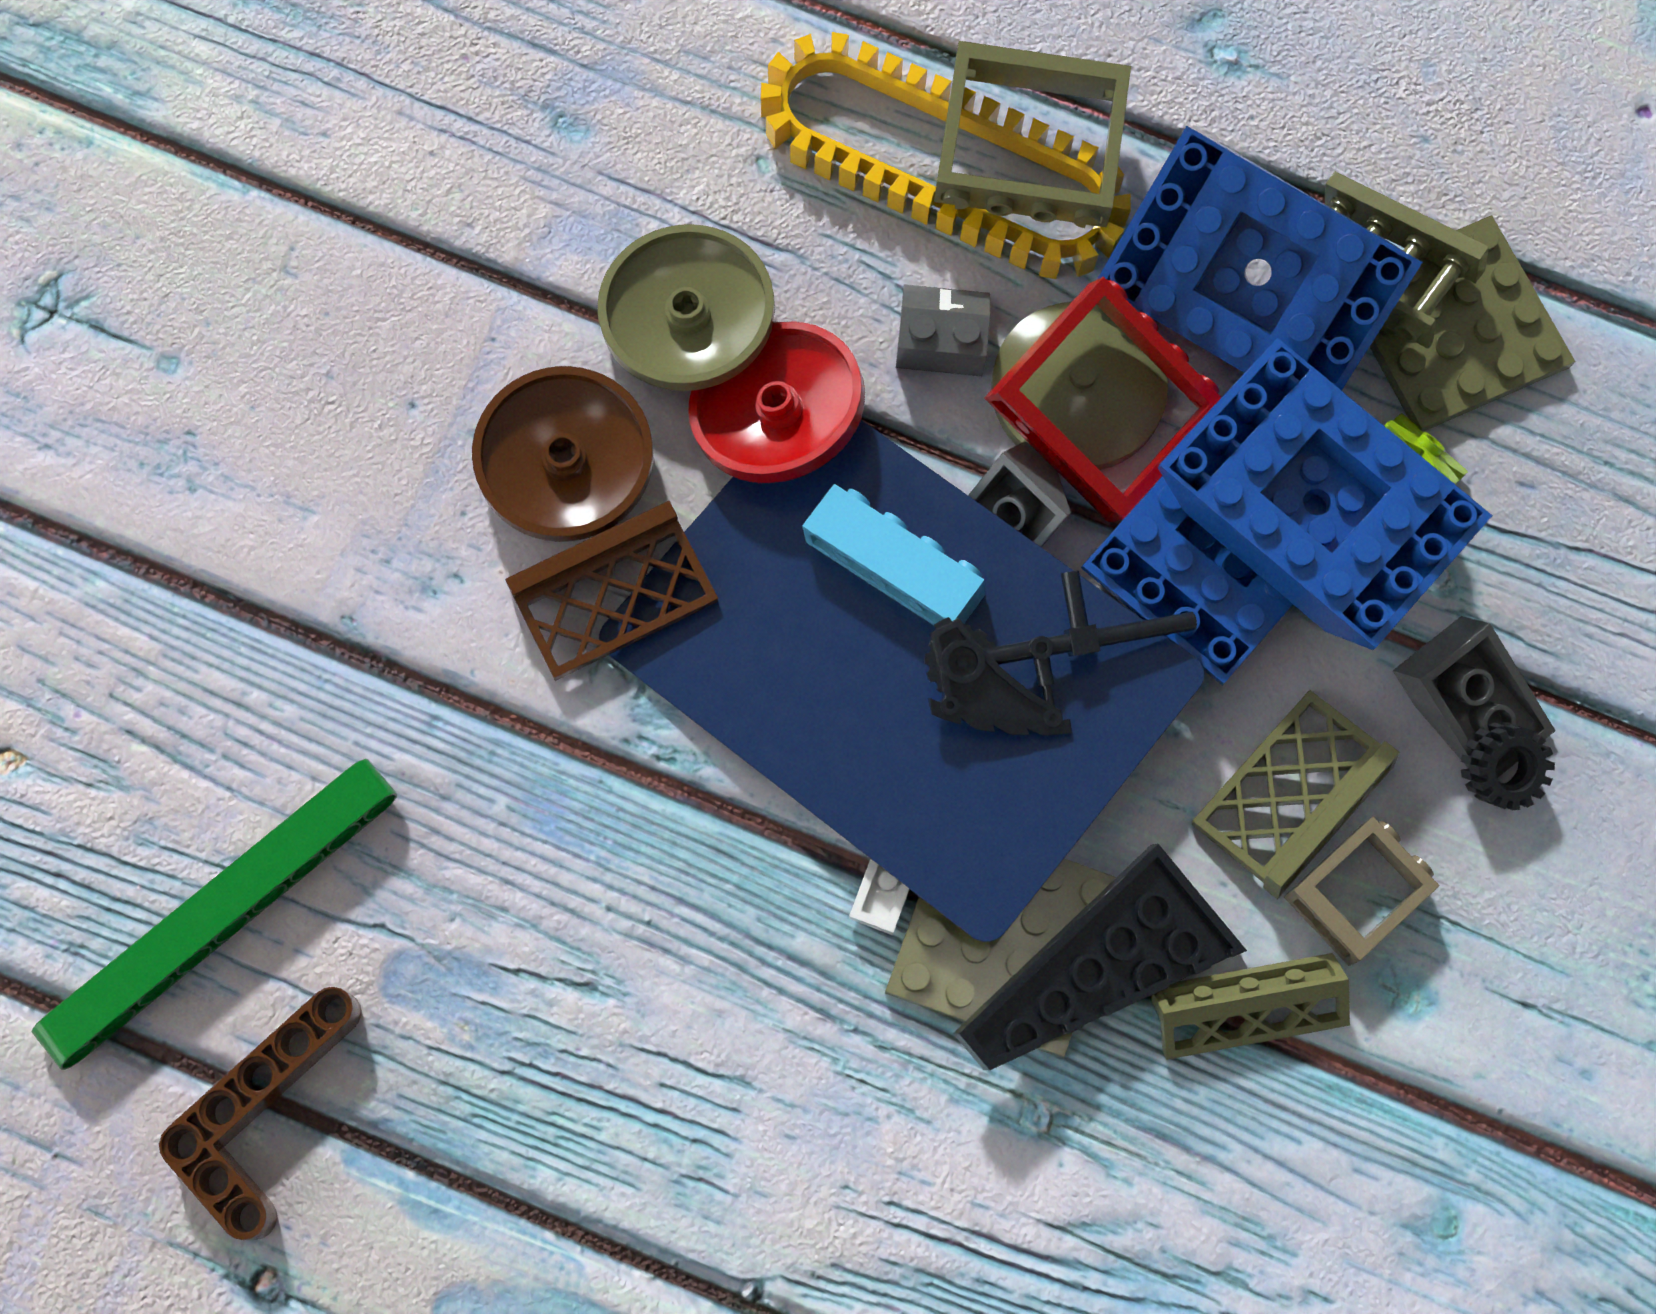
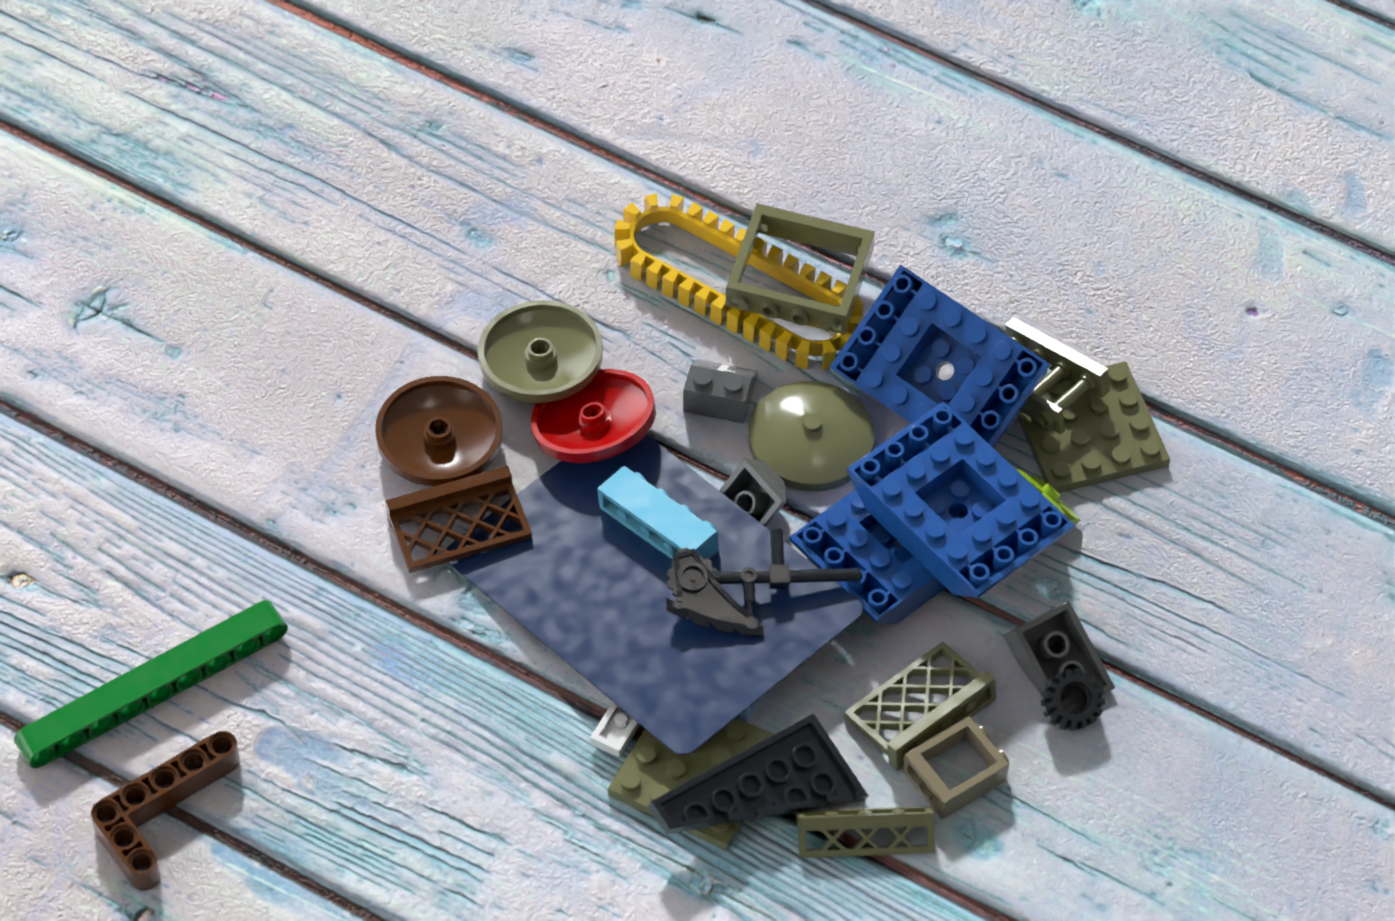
camera: 10 degrees right, 20 degrees down
red window [984,277,1222,522] -> none

